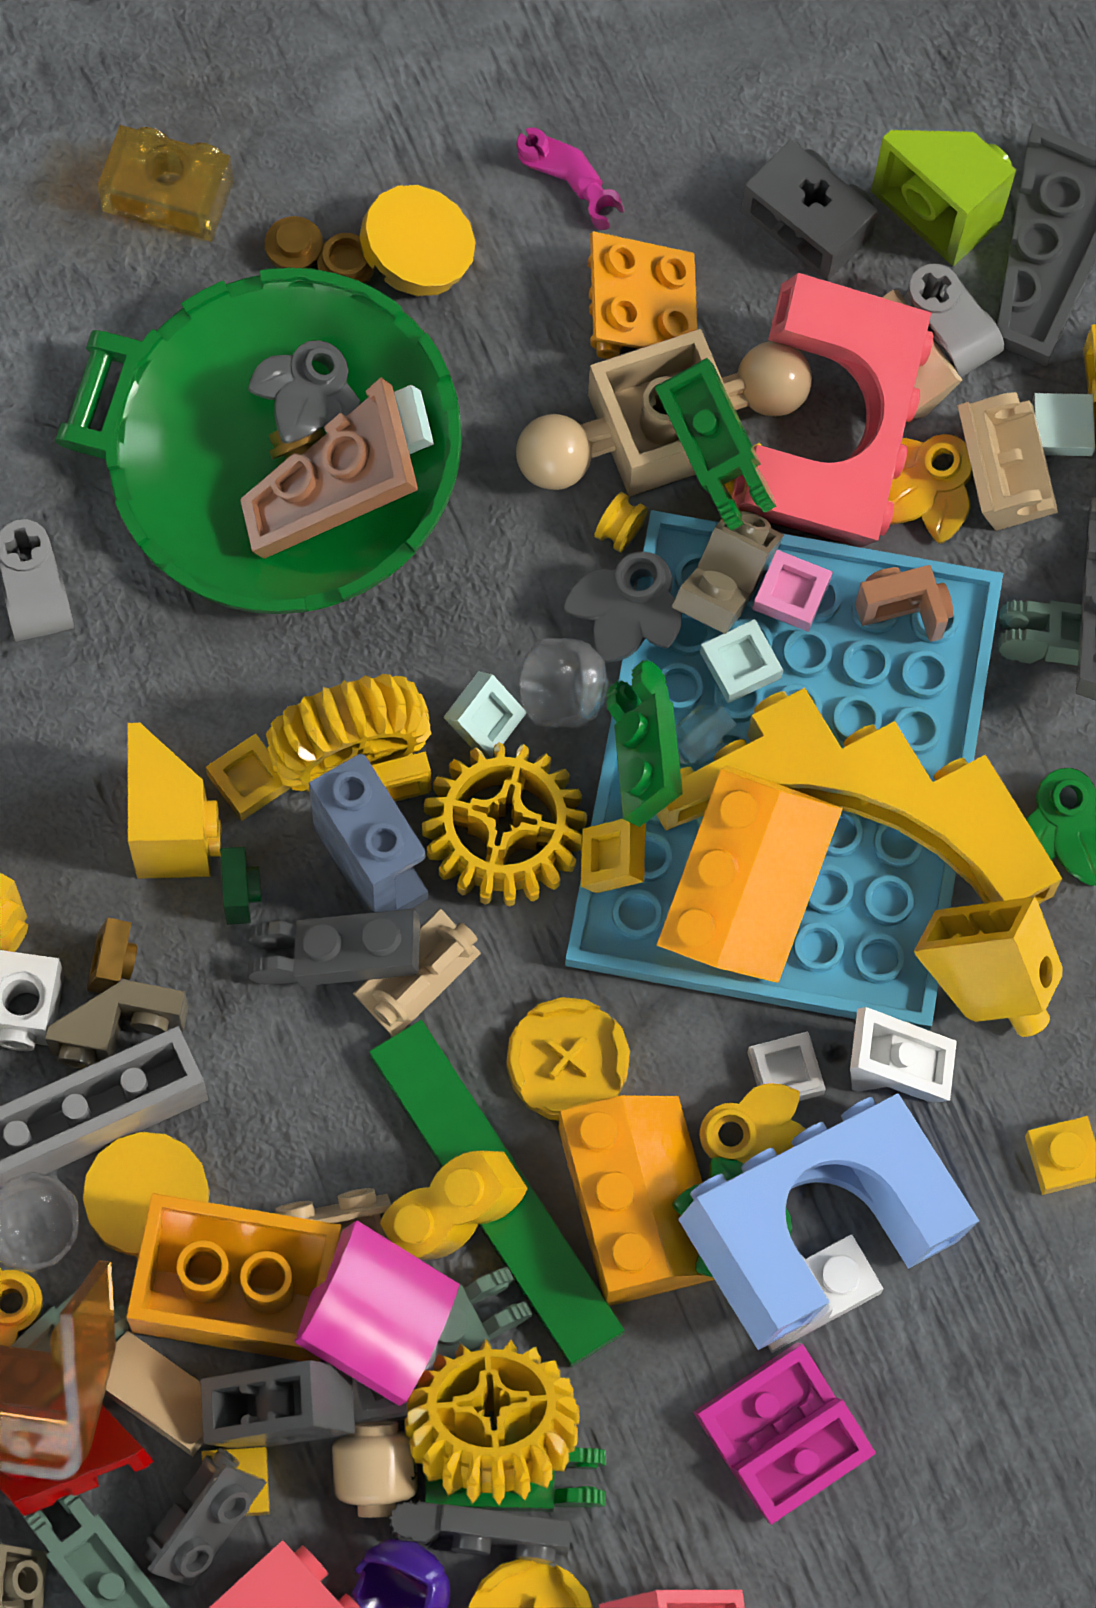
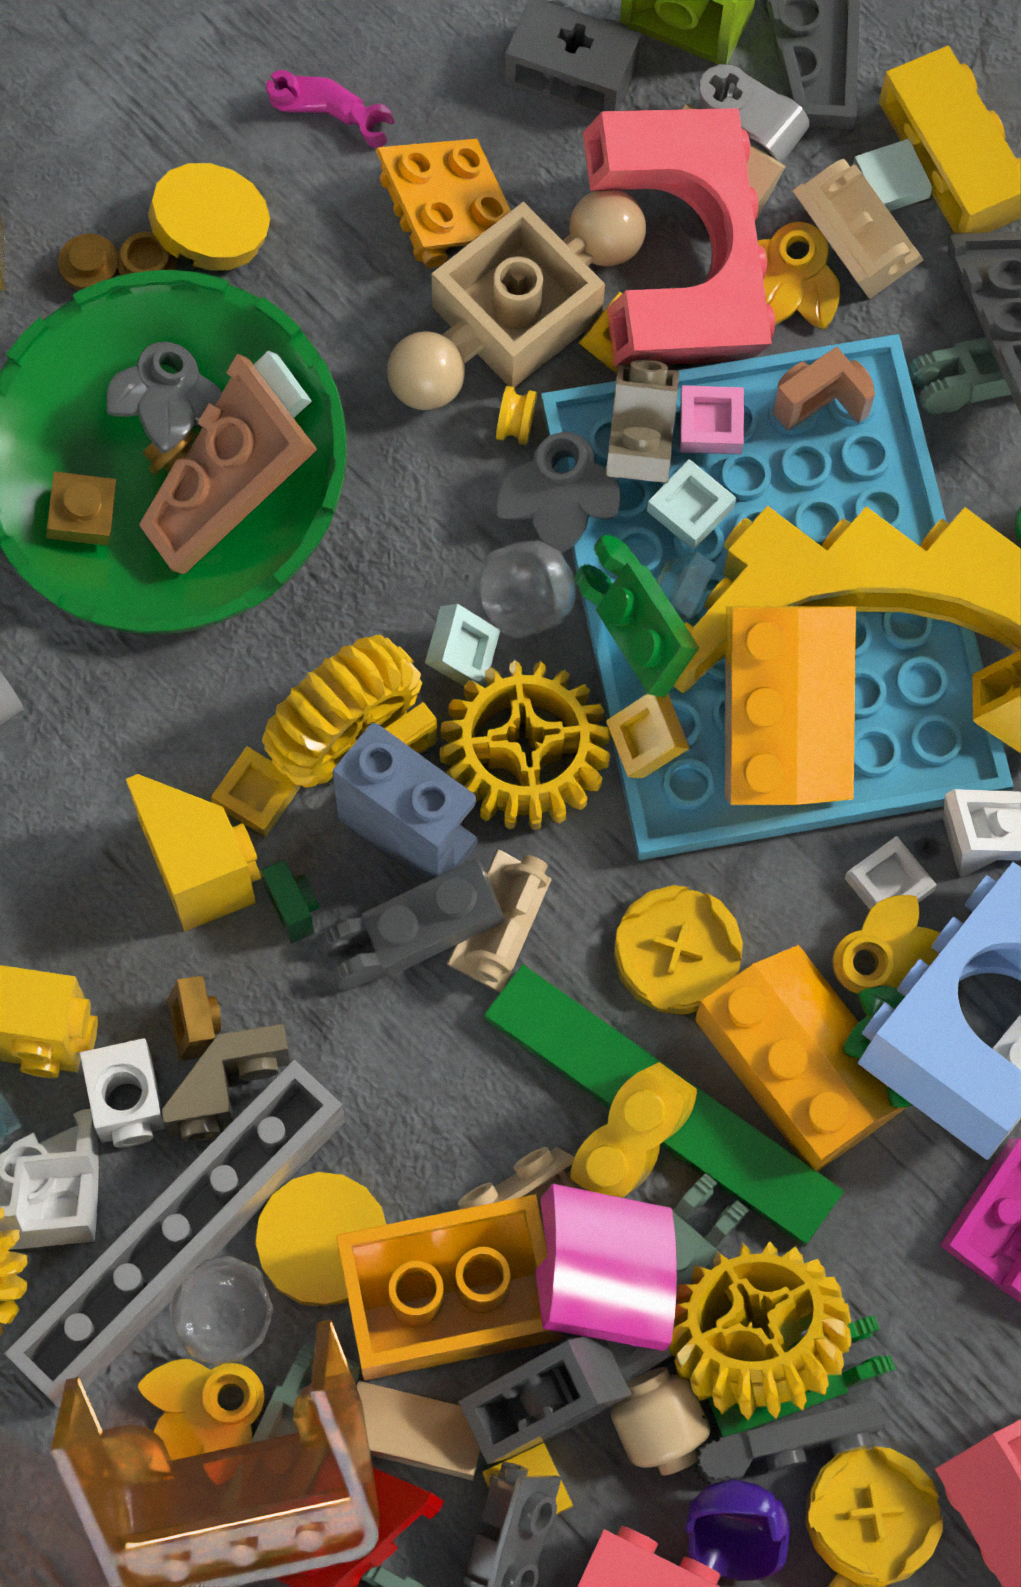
camera: 20 degrees left, 0 degrees up
green hinge [655,358,777,531] -> none
none -> pearl gold plate [46,472,116,546]

